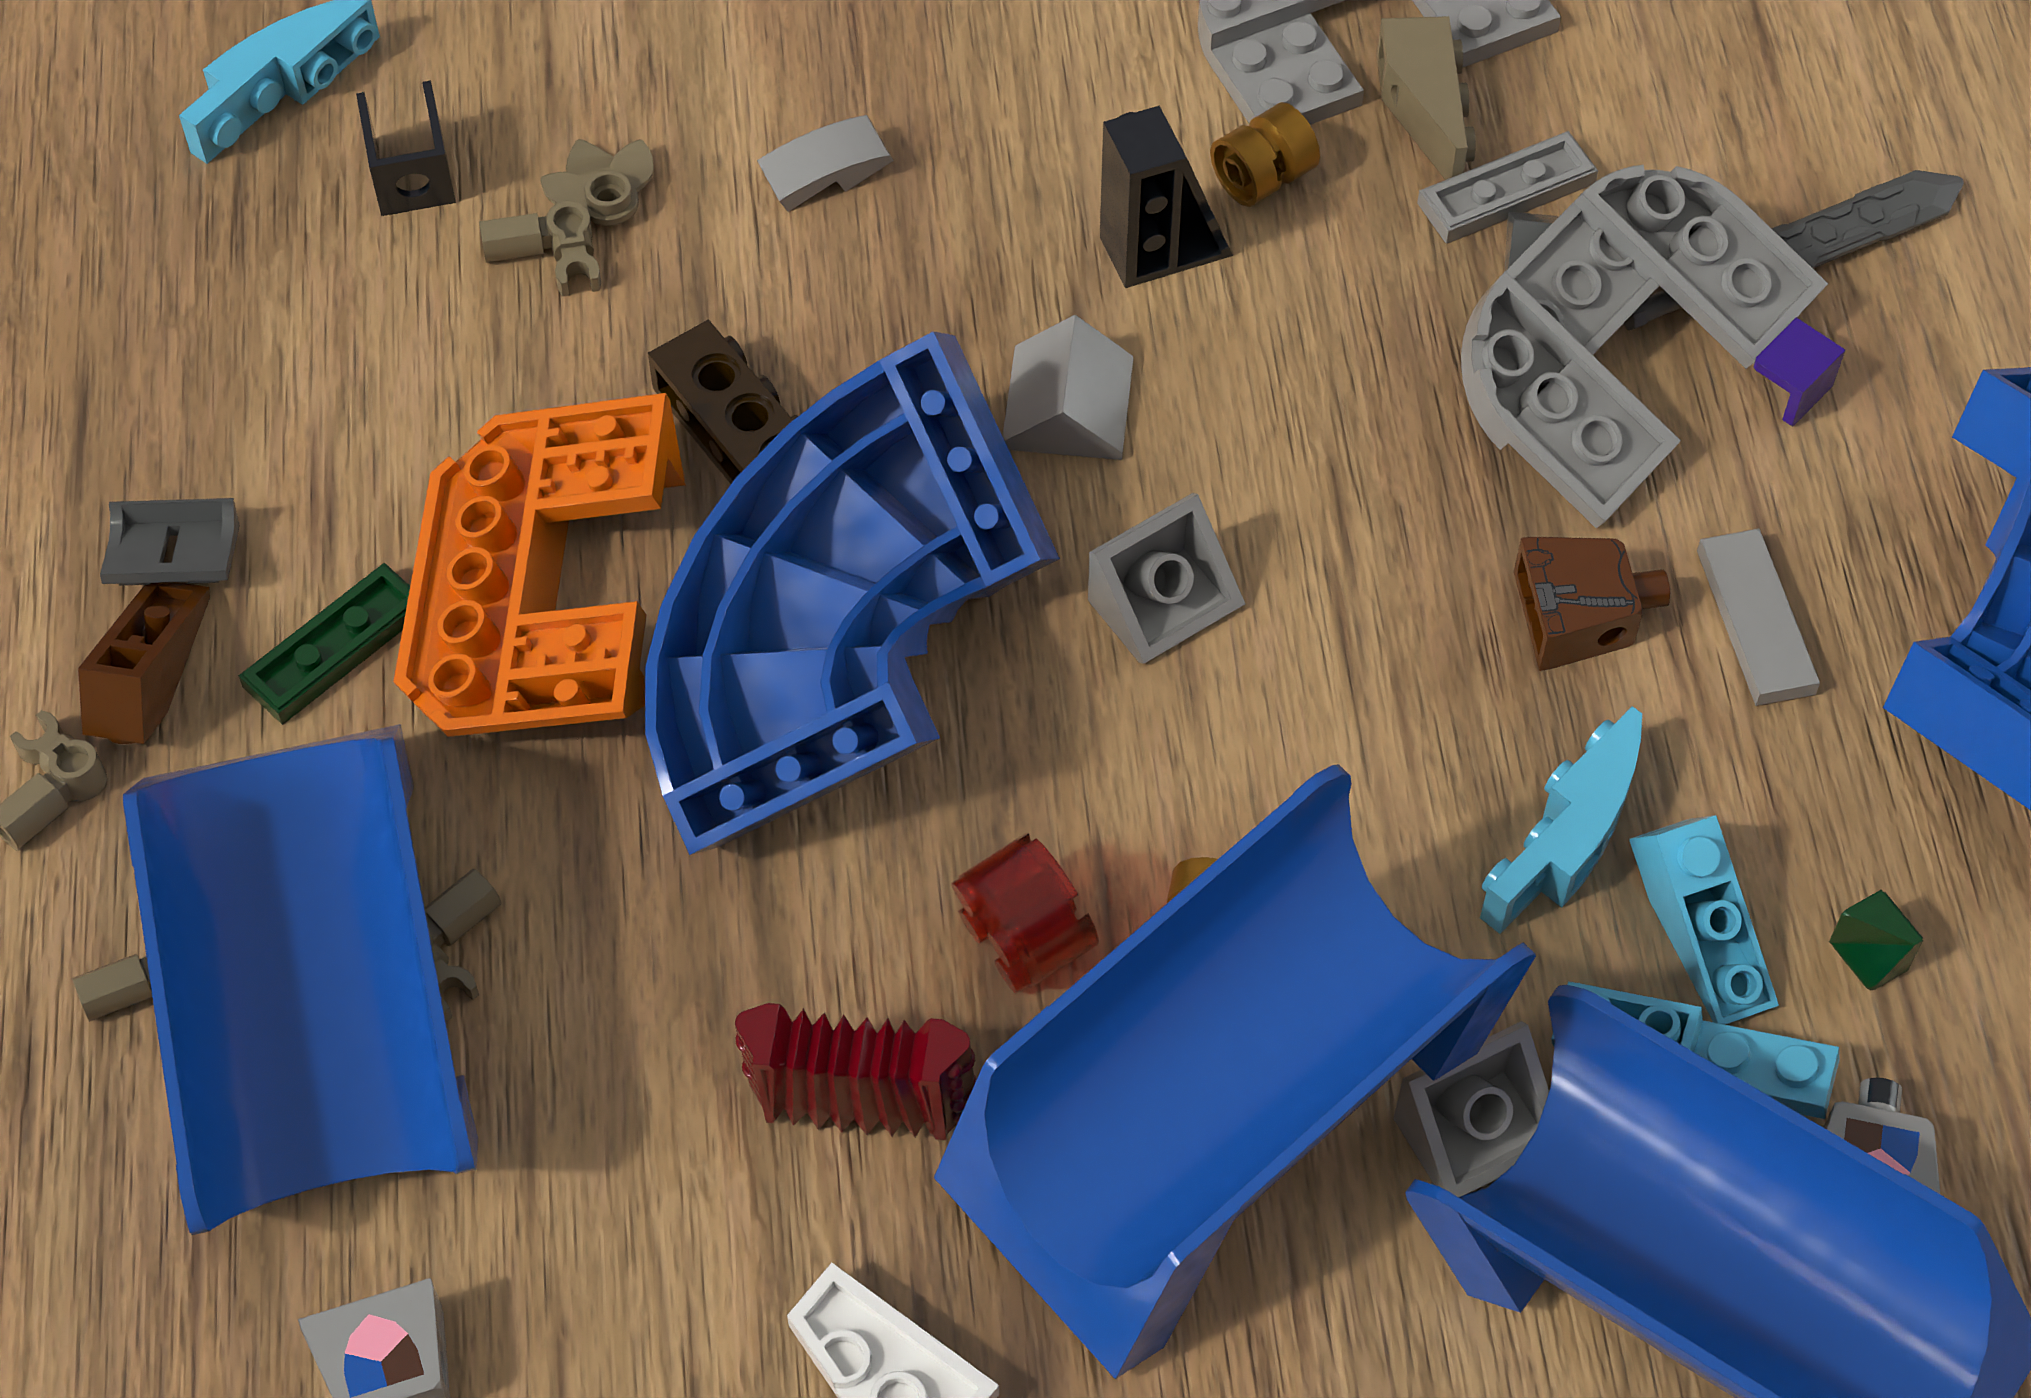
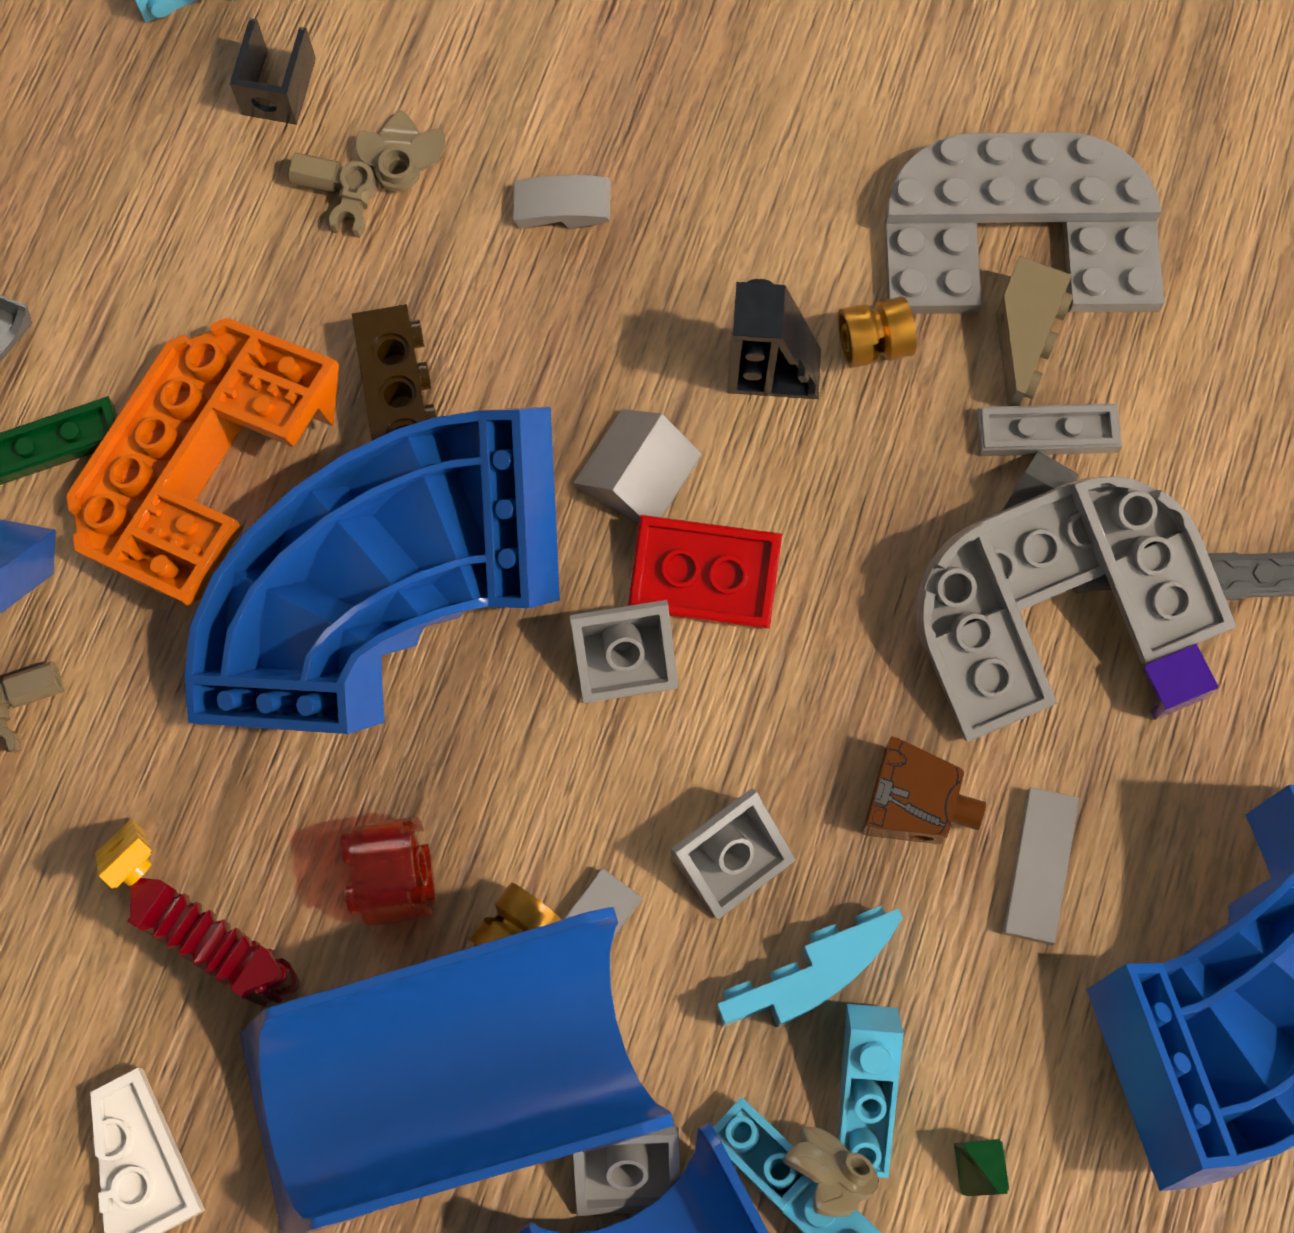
camera: 25 degrees right, 15 degrees up
none -> yellow tile [95,818,152,889]
none -> red tile [628,515,783,629]
none -> light grey slope [671,788,796,920]
none -> dark tan plate [783,1127,879,1217]

